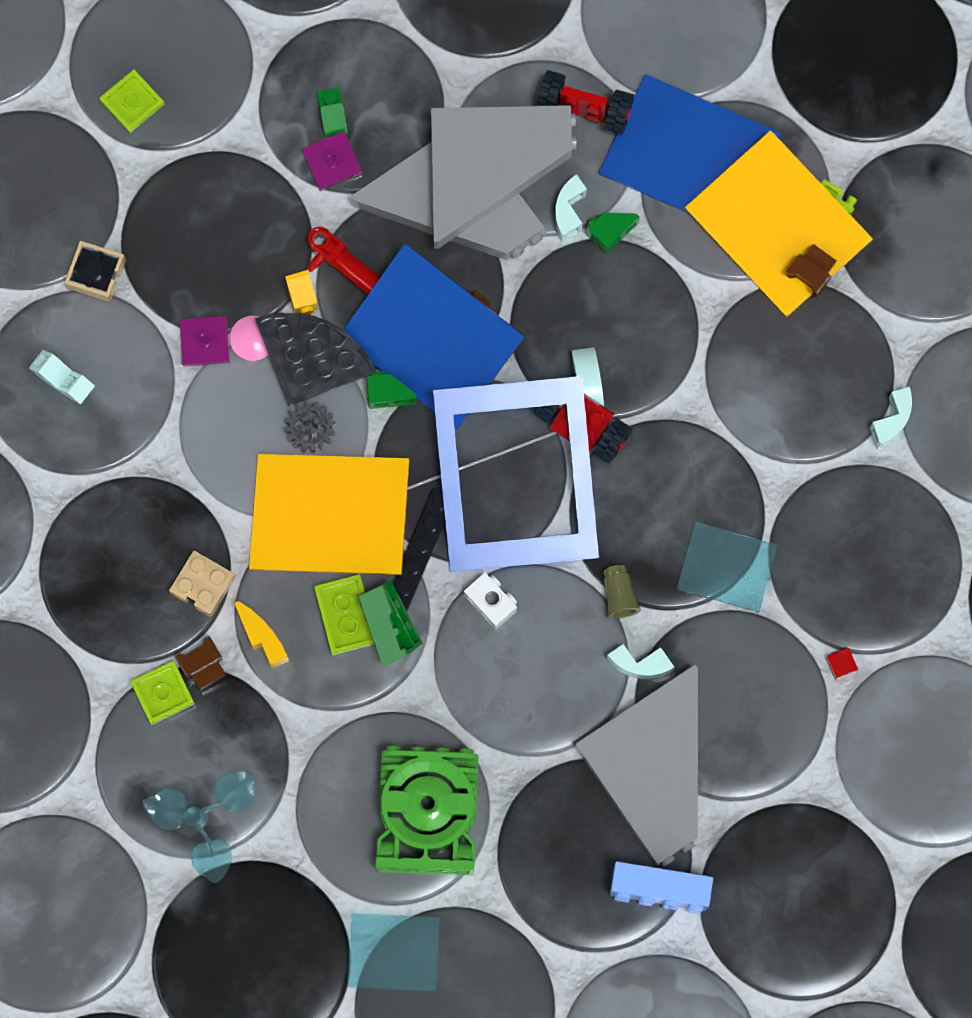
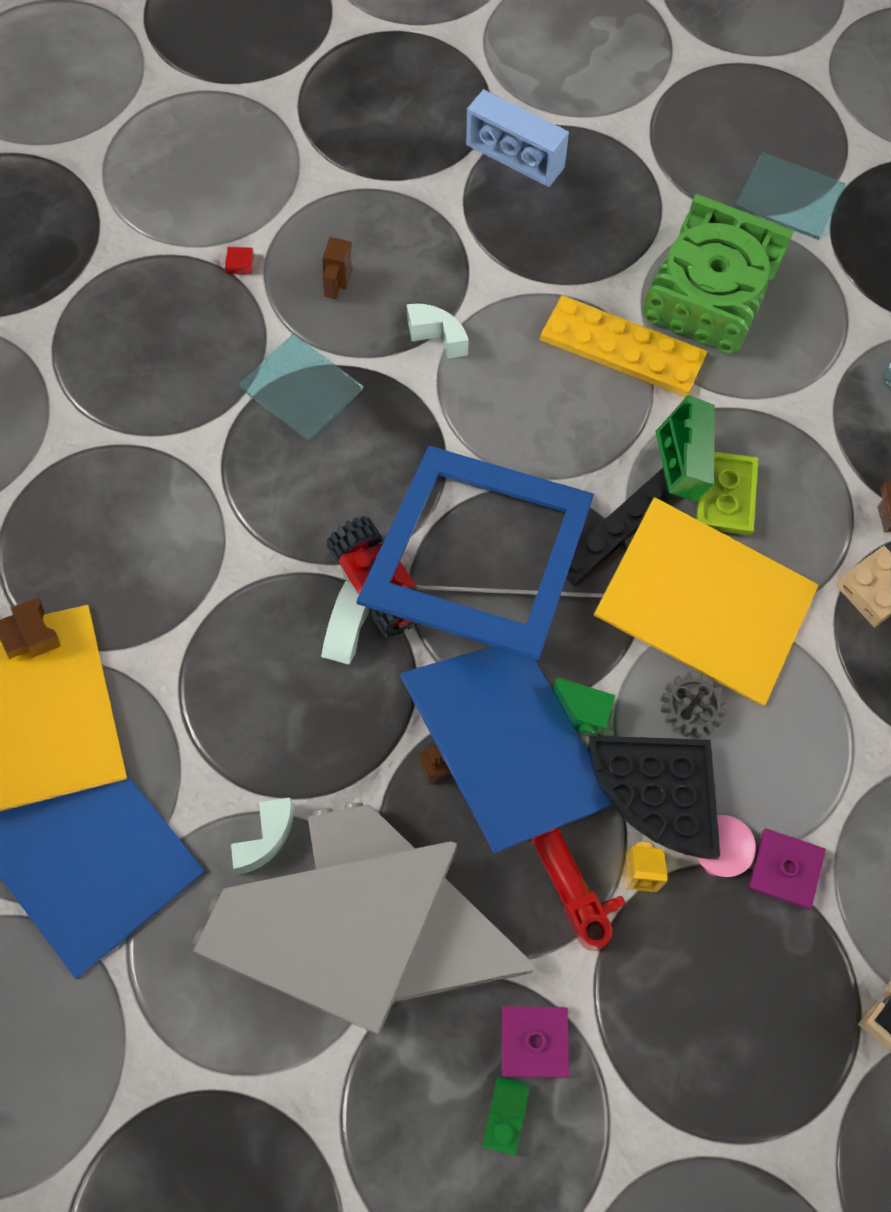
camera: 155 degrees left, 10 degrees down
yellow slope [235,601,289,668] -> none
white brick [464,573,517,630] -> none
plate [536,70,634,134] -> none
light grey slope [575,665,698,867] -> none
green slope [586,213,640,254] -> none
olive plant [604,565,641,619] -> none
light aqua brick [870,387,912,449] -> none
none -> reddish brown piece [322,237,353,300]
none -> yellow plate [540,295,708,397]

